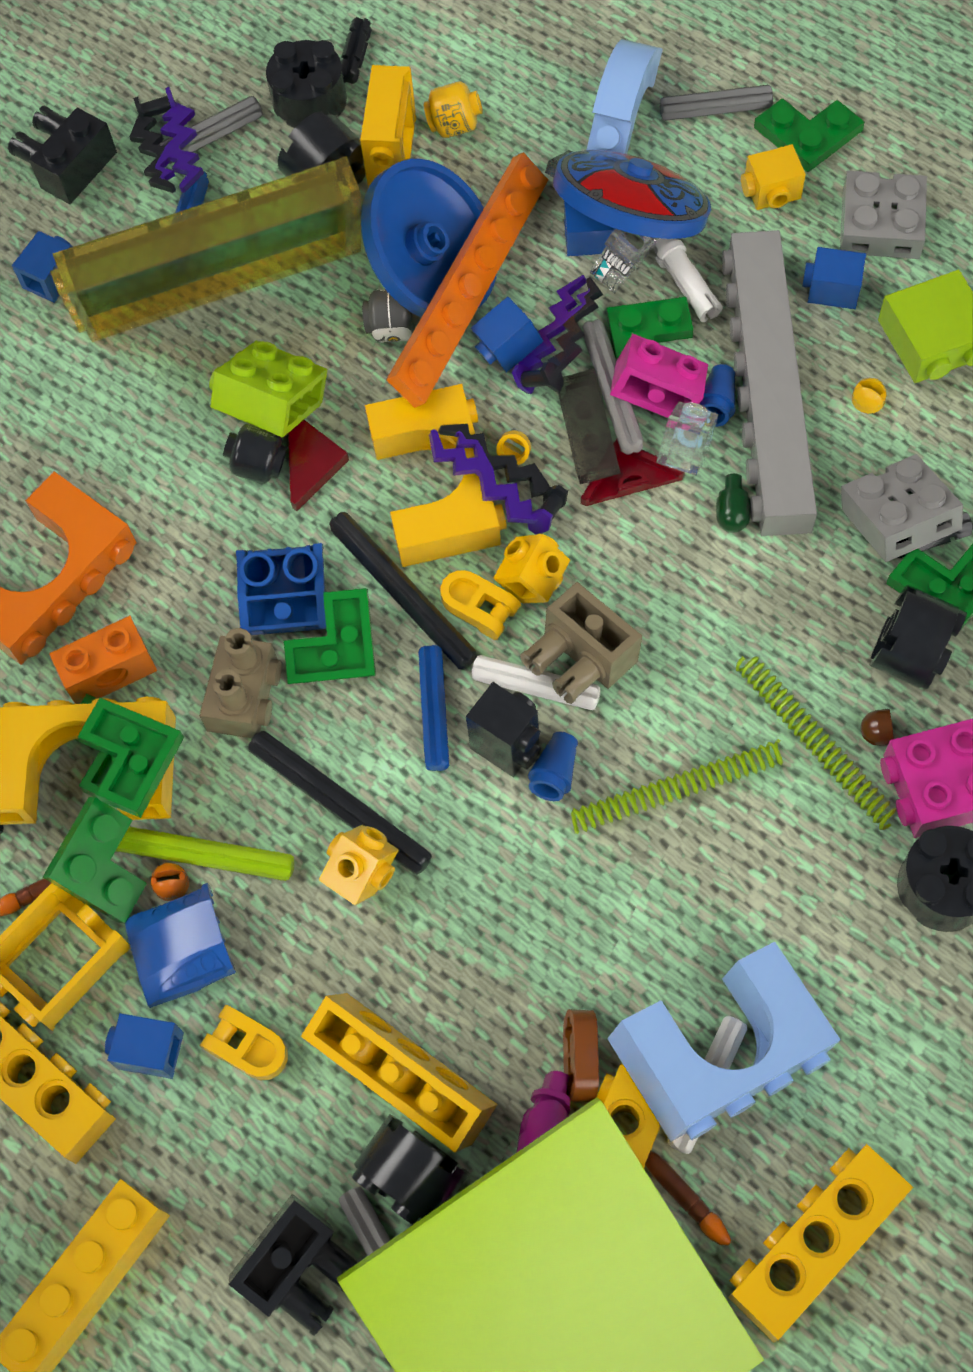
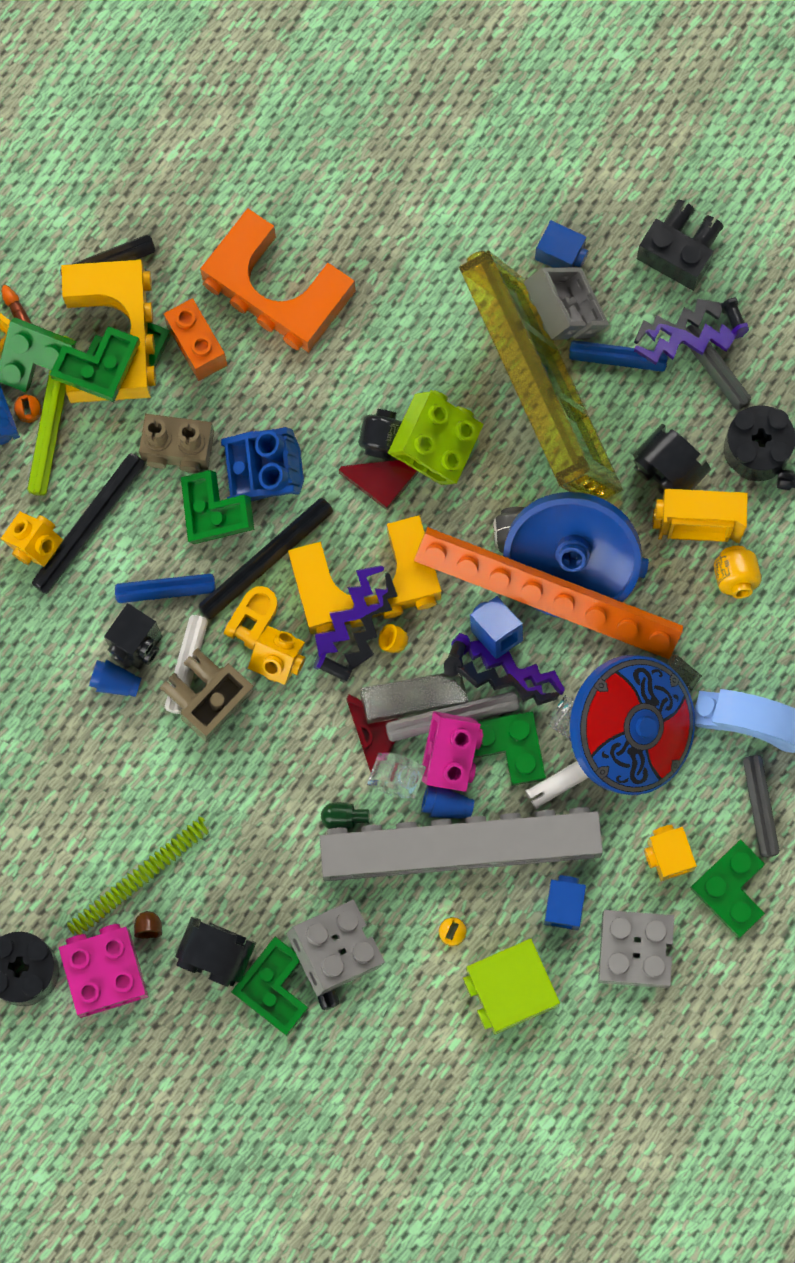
camera: 85 degrees right, 10 degrees up
lime piece [571,739,783,834] -> none

